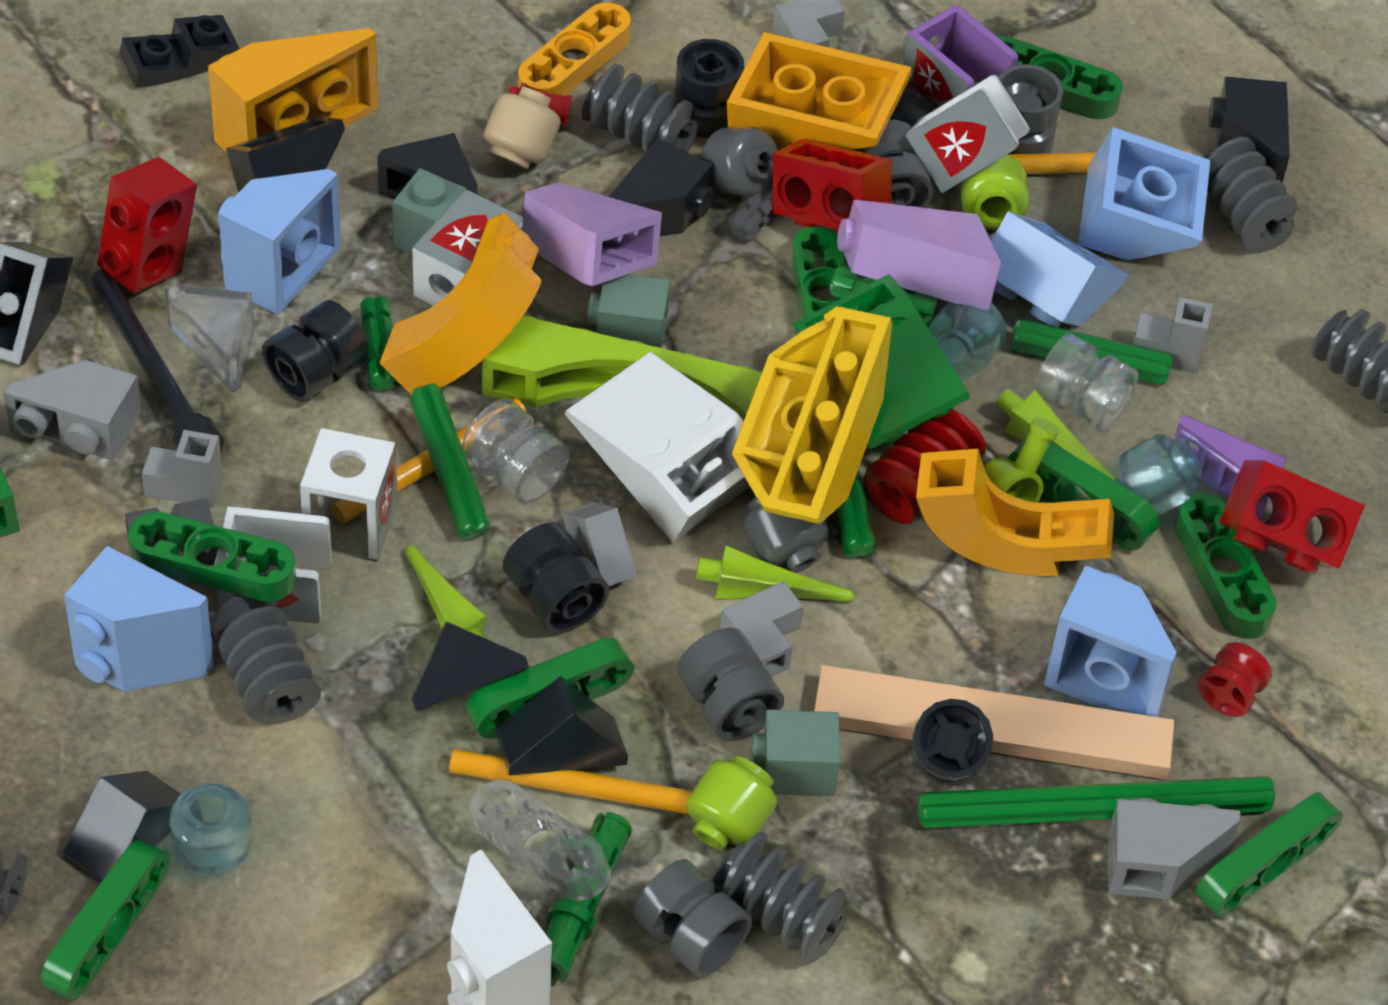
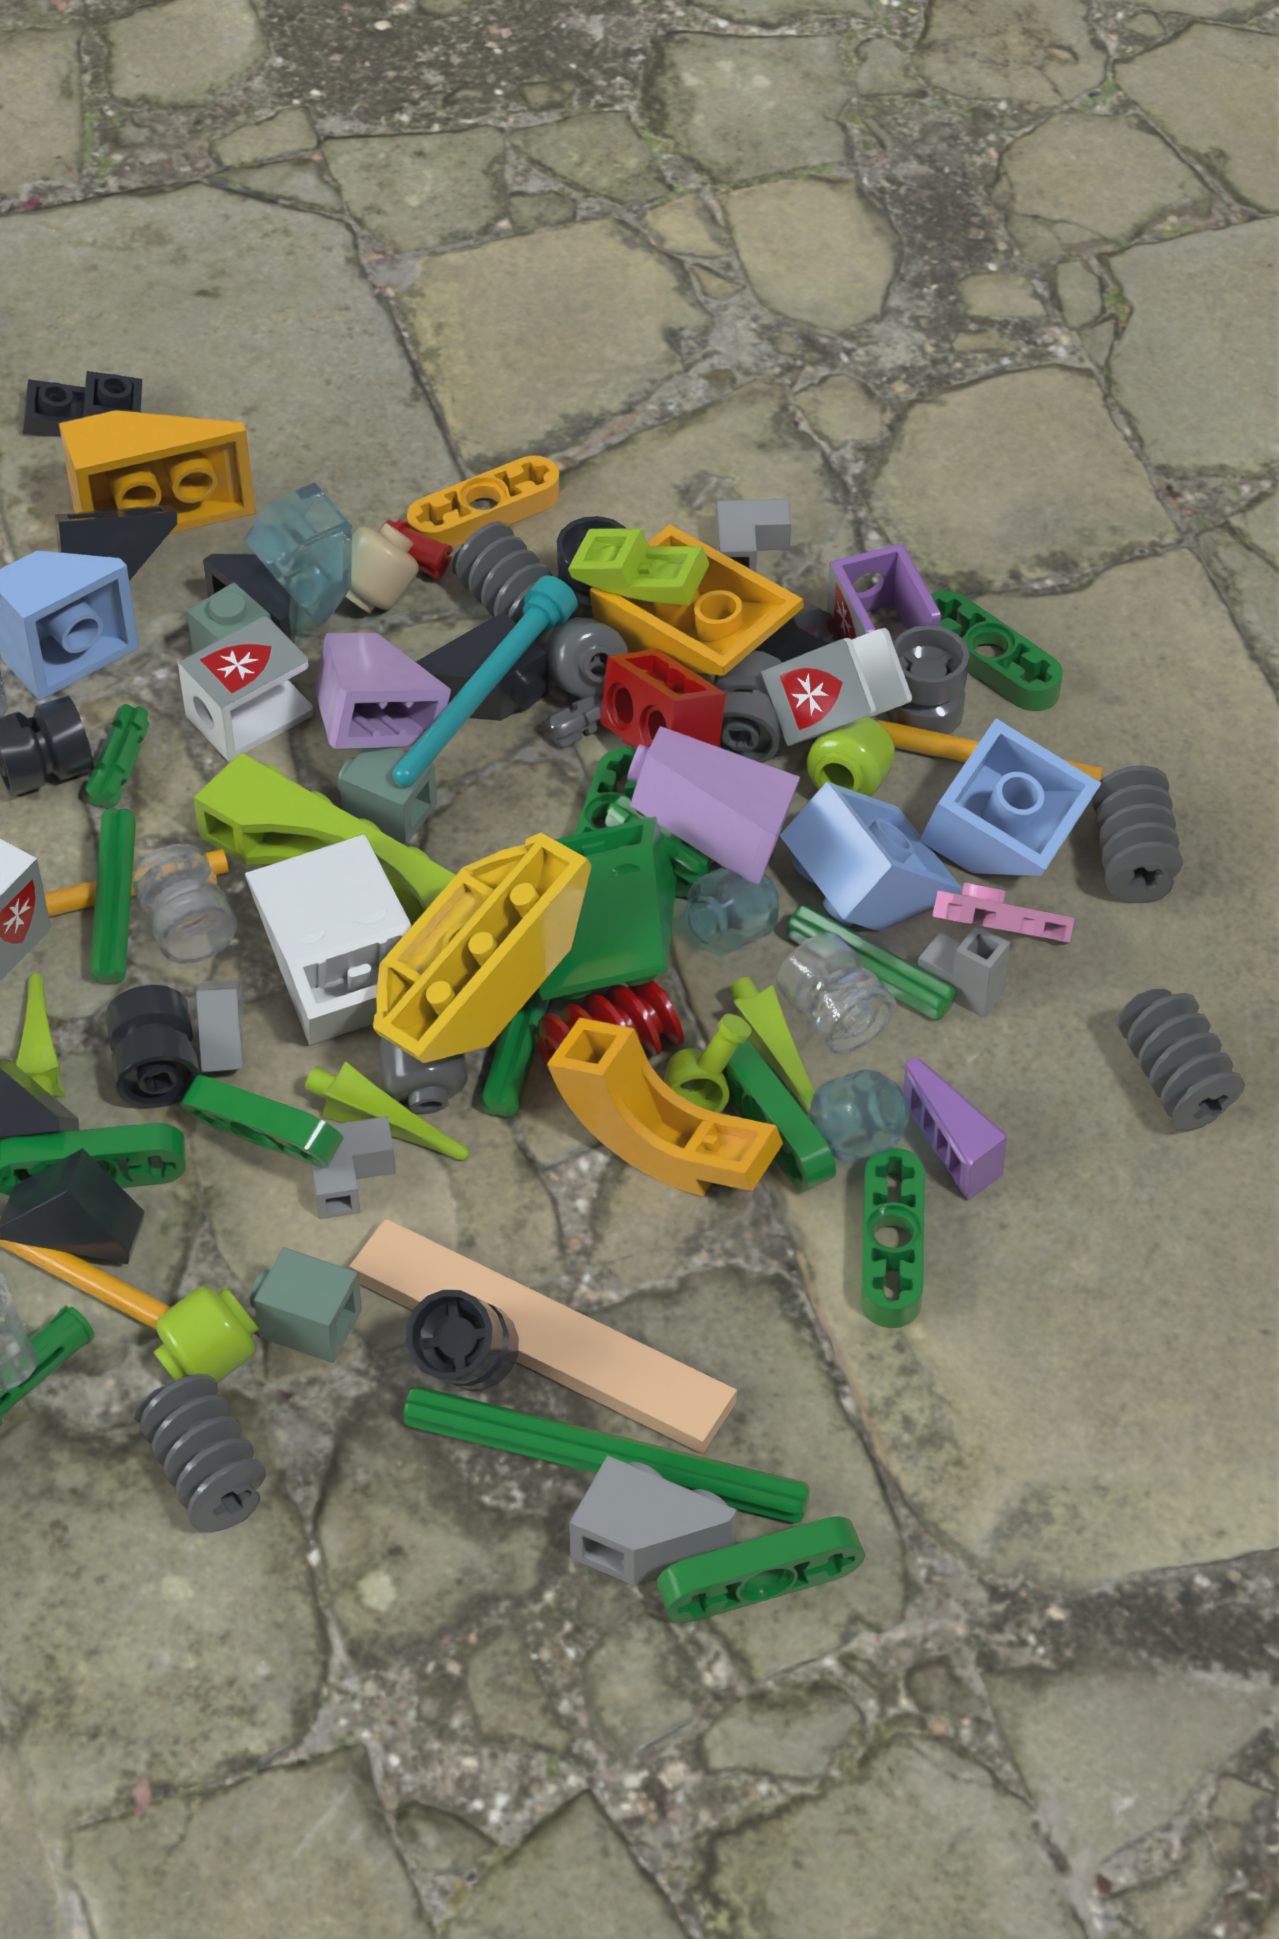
camera: 25 degrees right, 0 degrees up
light orange arch [380,212,542,395] -> none
dark grey wheel [633,859,752,978] -> none
dark grey wheel [677,628,784,742] -> none
light blue slope [1044,565,1177,717] -> none
red wheel [1197,642,1272,717] -> none
black slope [1208,76,1290,183] -> none
red brick [1219,460,1365,574] -> none
none -> green beam [180,1075,344,1168]
none -> clear light blue slope [243,482,352,627]
none -> teal piece [392,575,578,787]
none -> lime slope [568,528,710,605]
none -> bright pink wing [932,882,1075,943]

